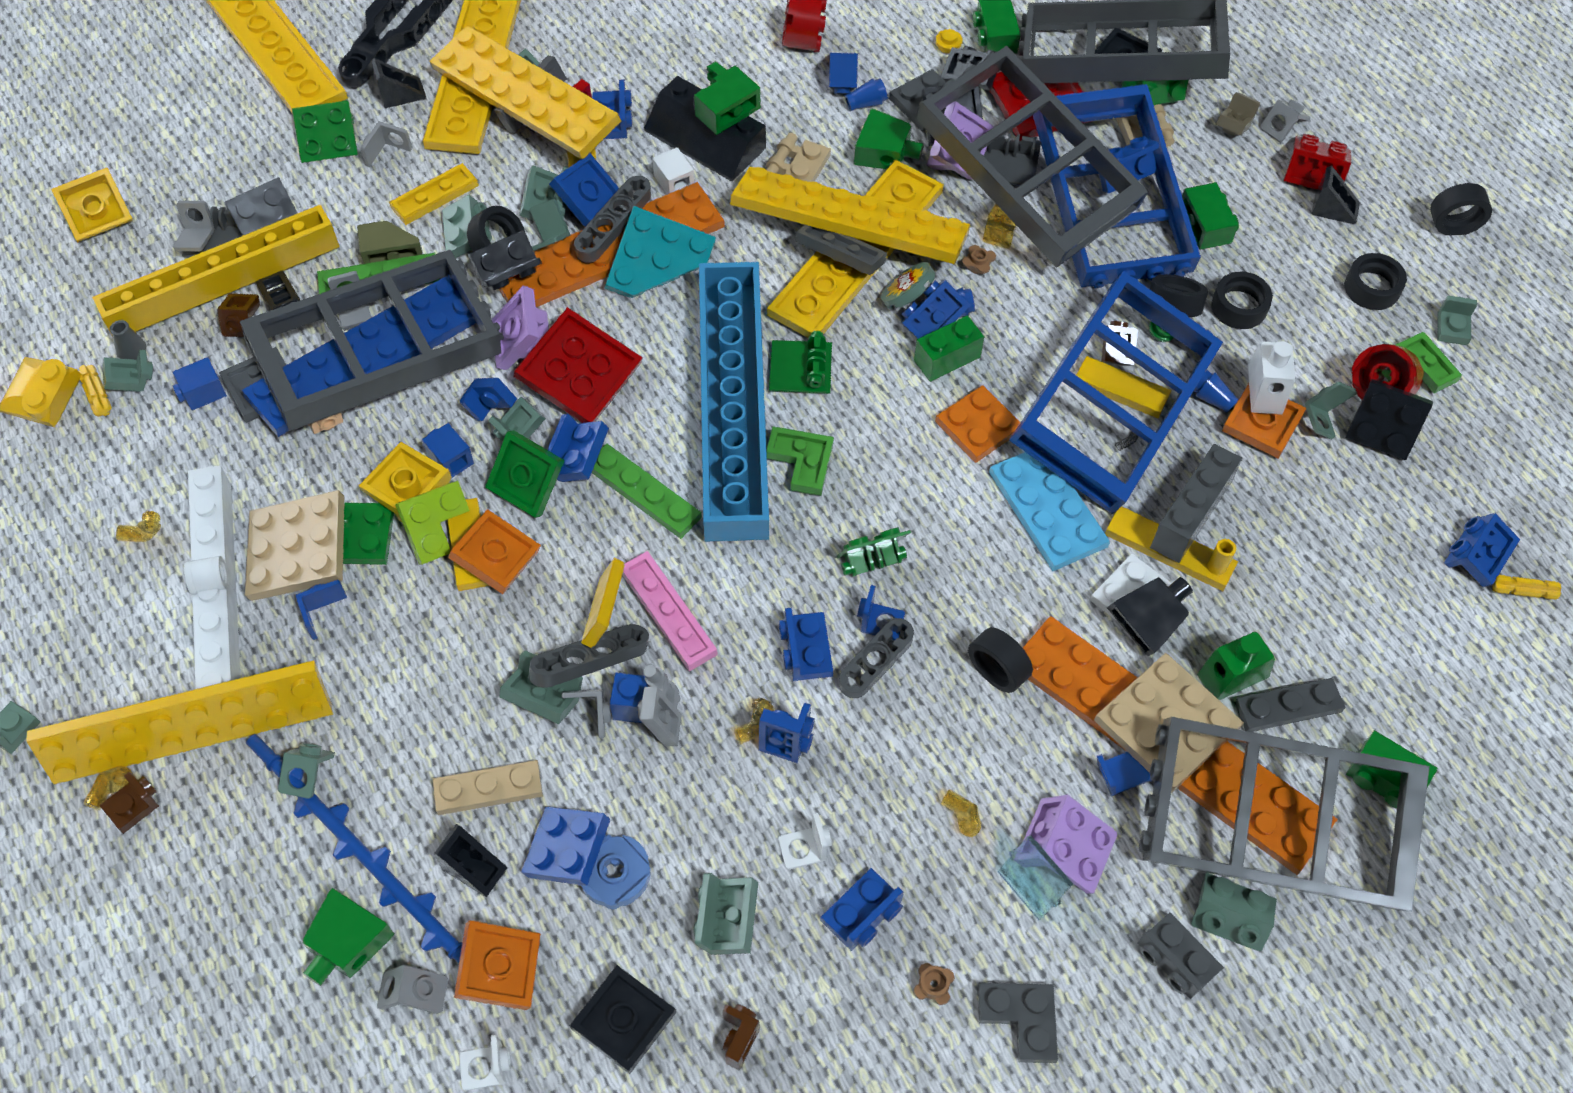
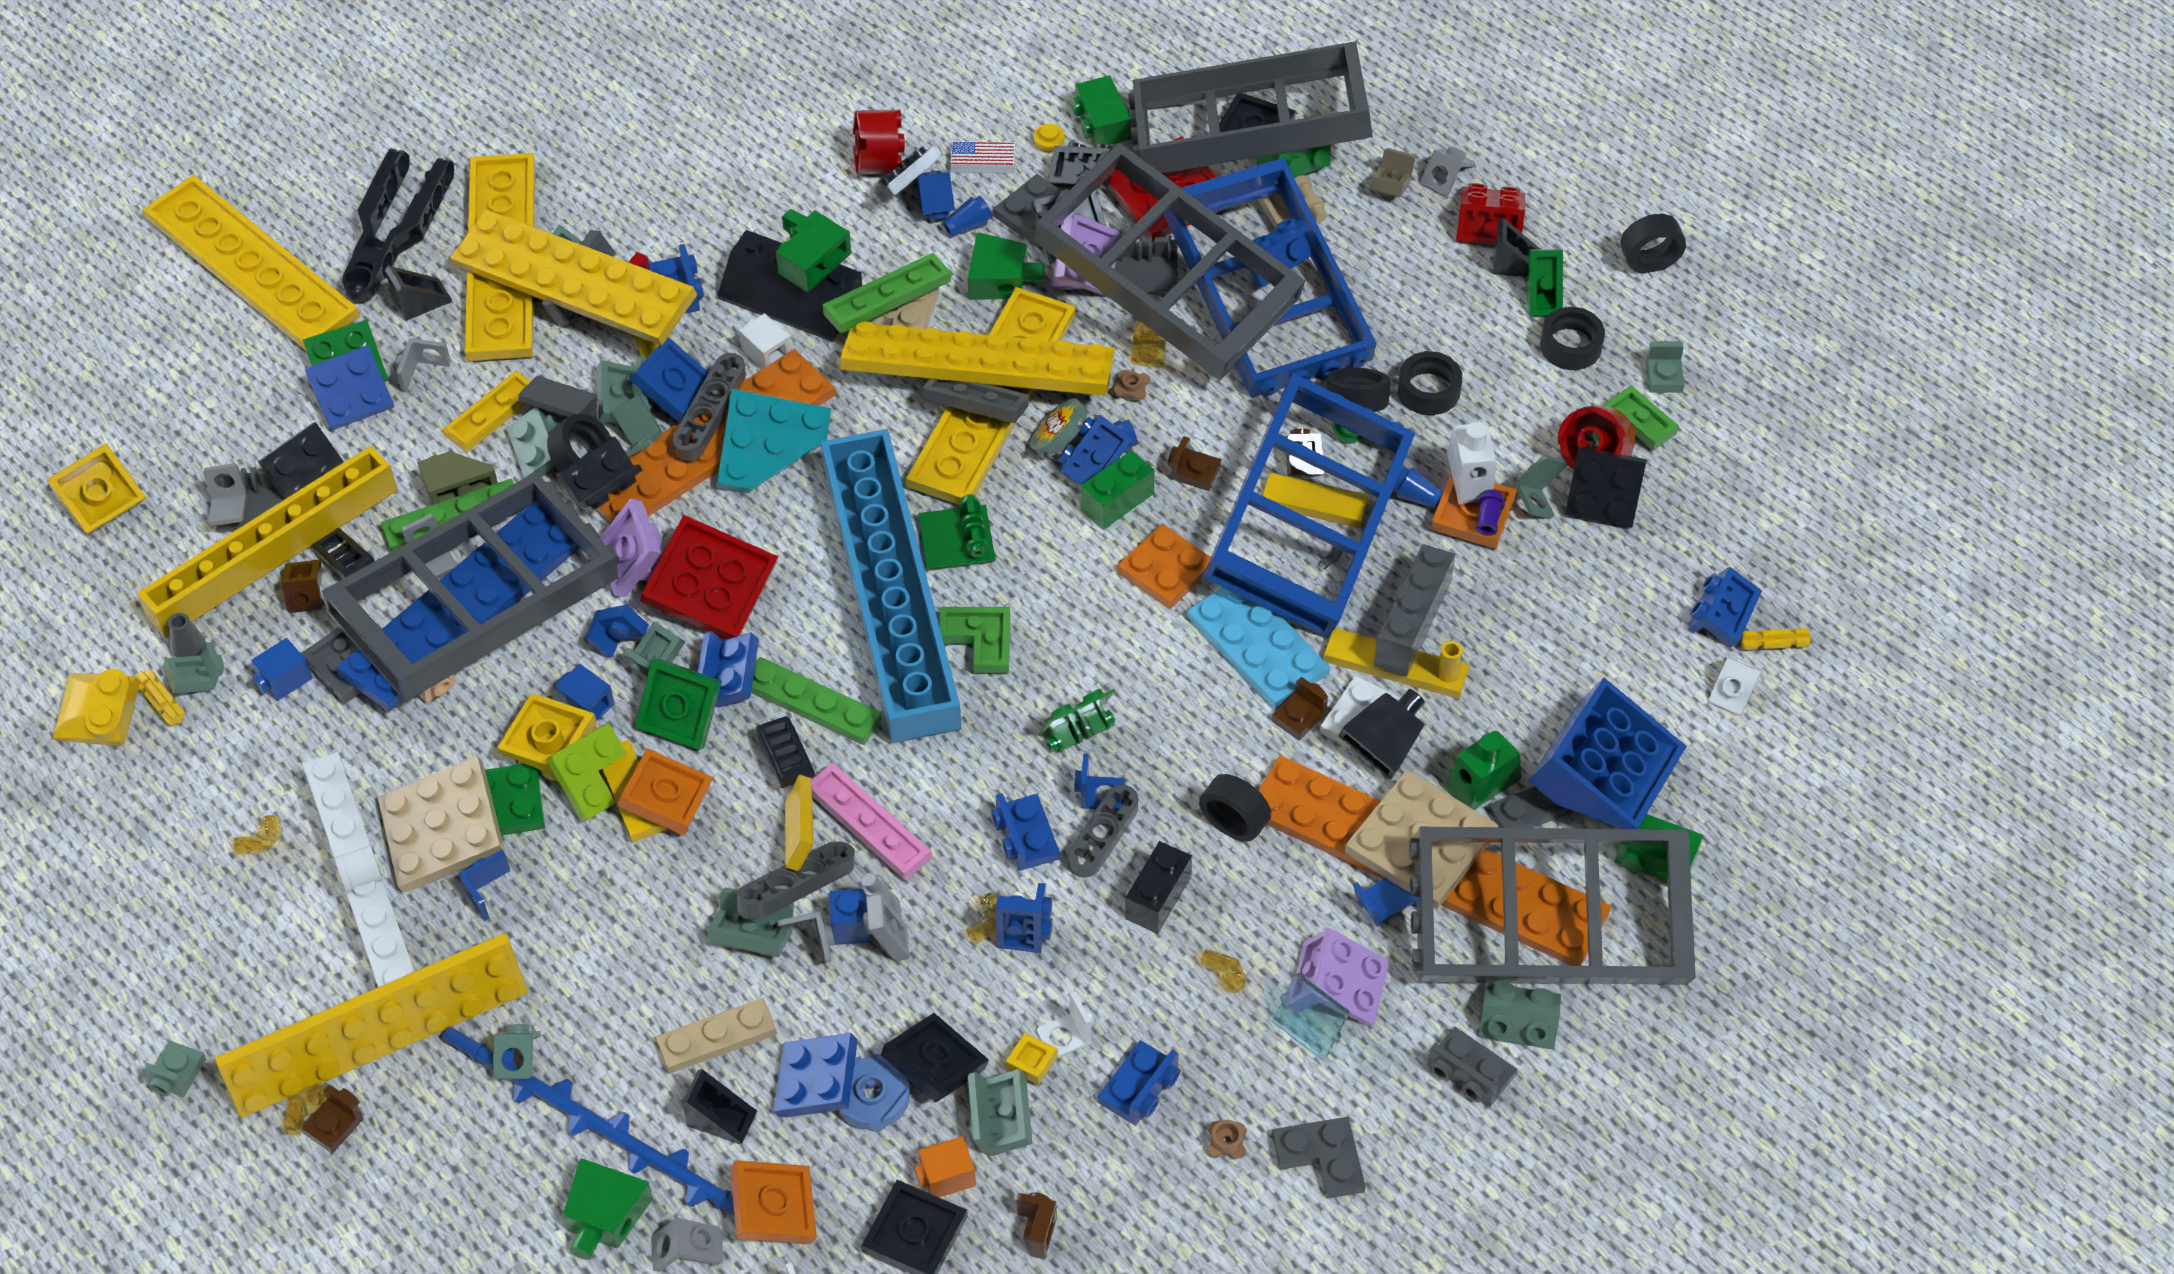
camera: 10 degrees left, 5 degrees down
green brick [1182,182,1239,250] -> none
none -> blue plate [305,345,394,431]
none -> dark grey panel [519,375,597,420]
none -> black slope [756,716,815,788]
none -> bright green plate [823,253,951,334]
none -> plate [874,145,943,202]
none -> black plate [881,1013,989,1103]
none -> orange brick [914,1136,976,1198]
none -> tile [951,141,1015,173]
none -> yellow plate [1005,1033,1058,1085]
none -> black brick [1125,841,1192,934]
none -> reddish brown bracket [1168,436,1222,491]
none -> reddish brown bracket [1272,677,1328,741]
none -> dark purple pin [1475,489,1505,536]
none -> green slope [1525,249,1563,316]
none -> blue slope [1528,677,1687,829]
none -> white bracket [1709,656,1764,715]

